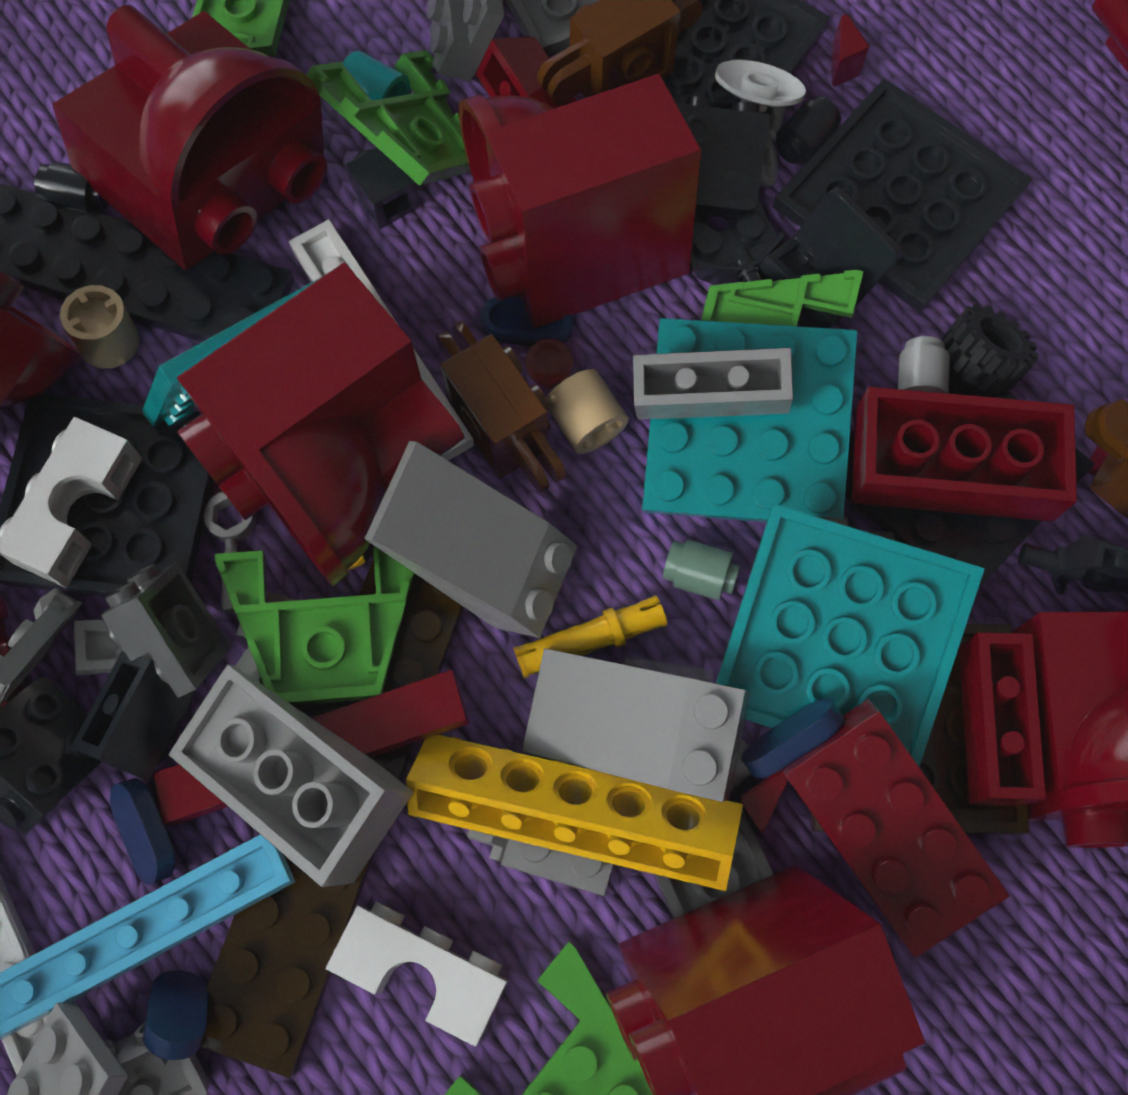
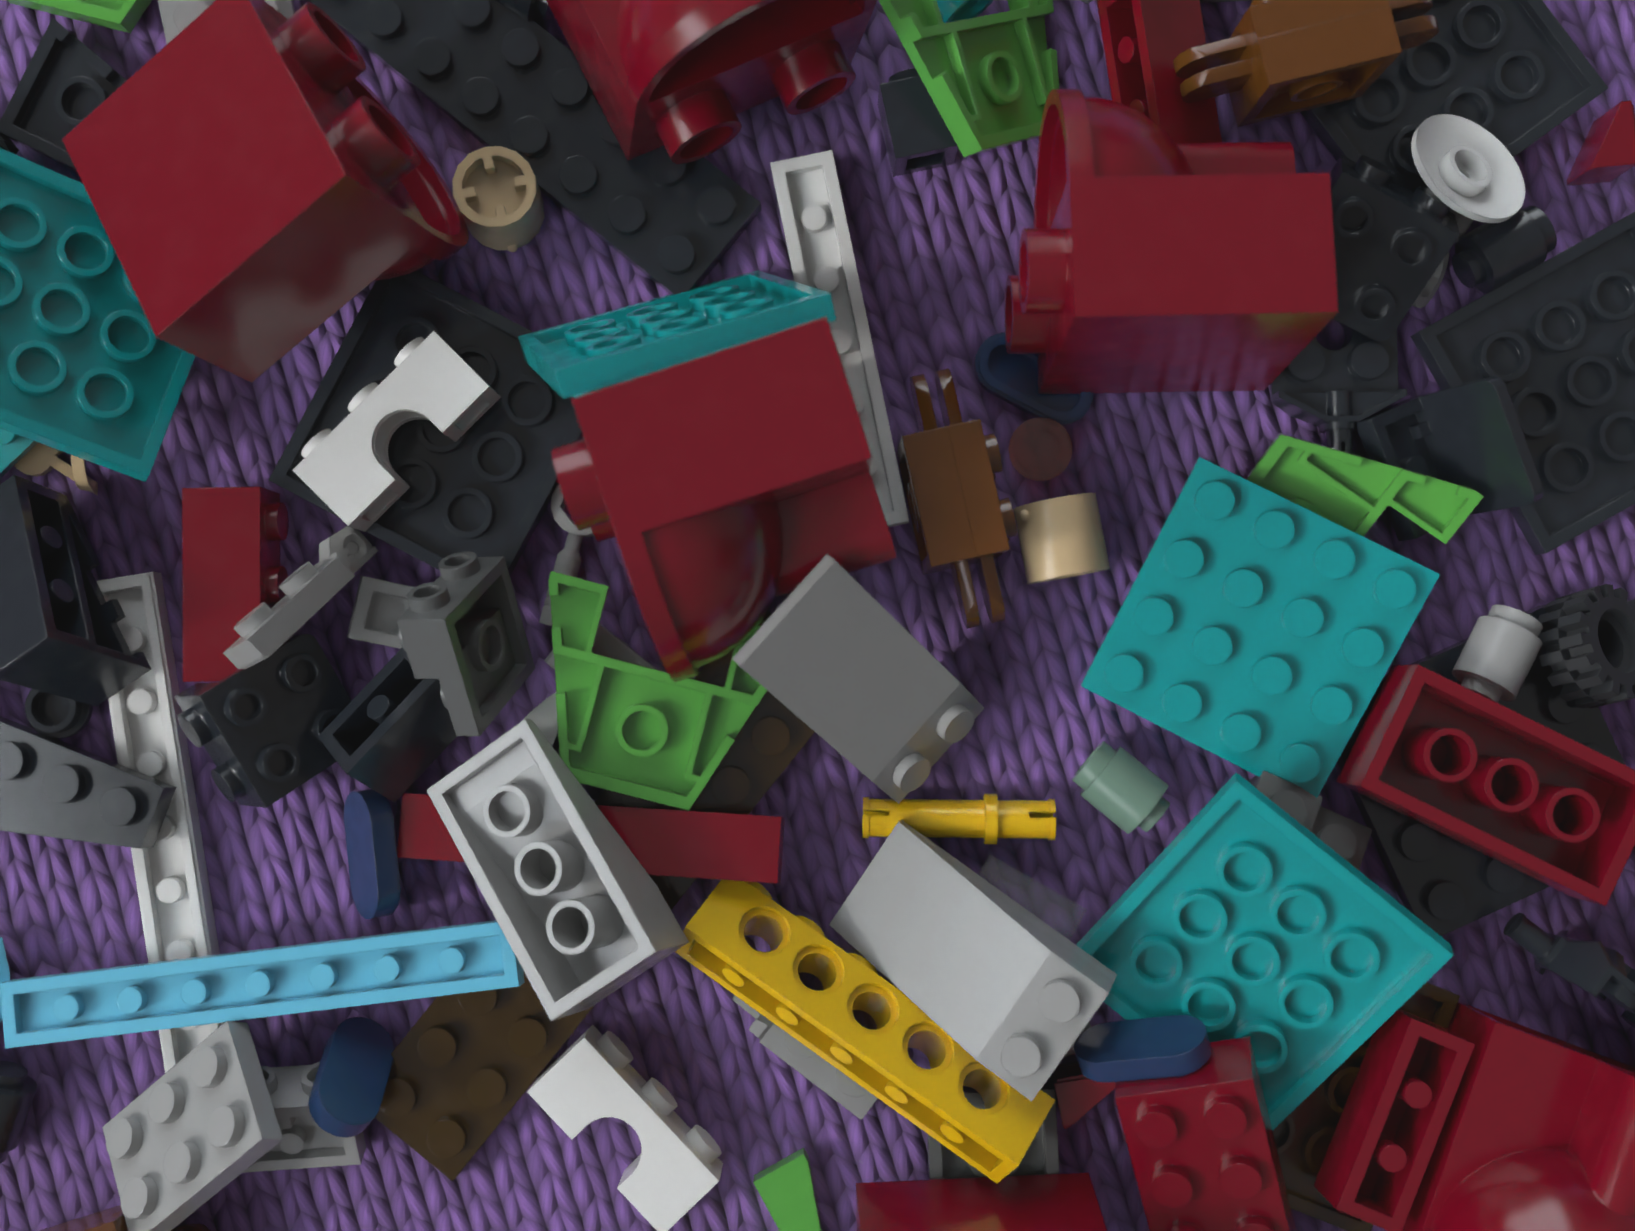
camera: 25 degrees right, 15 degrees up
light grey brick [633,348,793,420] -> none

